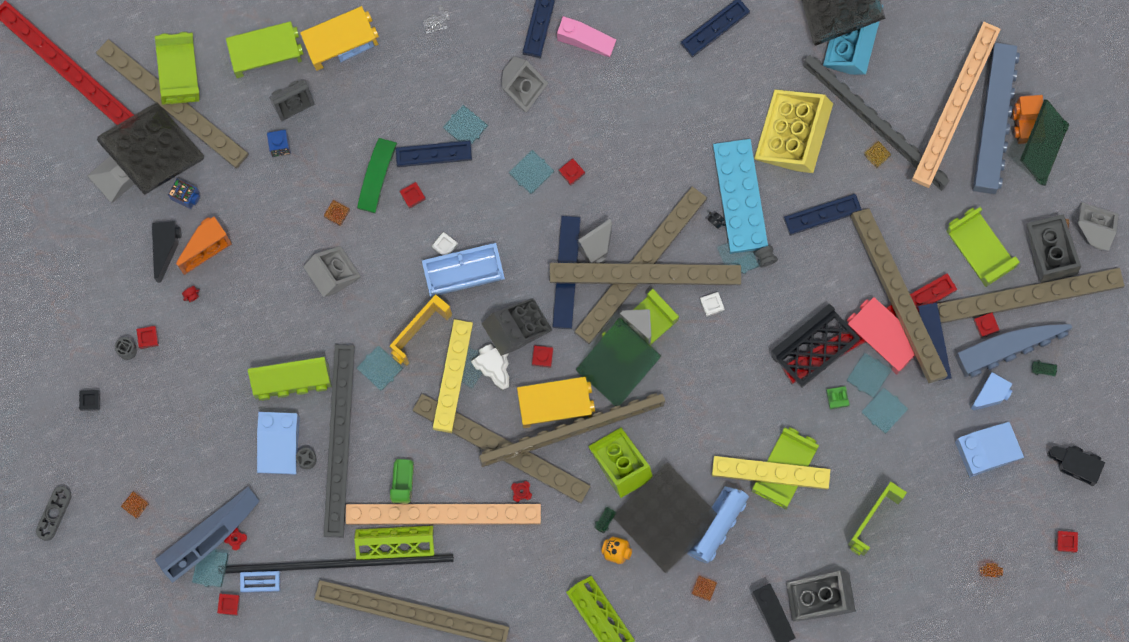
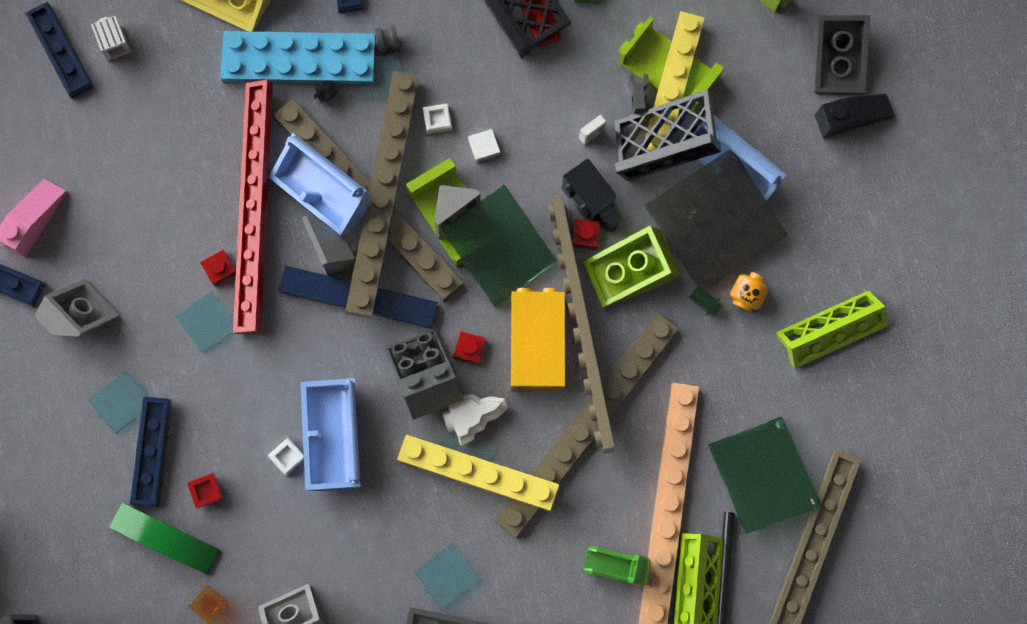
camera: 90 degrees left, 0 degrees up
yellow panel [390,294,452,366] -> none
red plate [511,481,532,502] -> none
clear orange plate [692,576,717,602] -> none
none -> white brick [91,16,132,61]
none -> plate [233,80,273,335]
none -> light blue container [269,133,372,236]
none -> white tile [468,129,500,162]
none -> black hinge [561,158,620,233]
none -> red plate [572,219,600,250]
none -> white tile [579,115,606,145]
none -> black fence [615,90,722,181]
none -> dark grey plate [629,74,649,115]
none -> clear green piece [708,417,822,534]

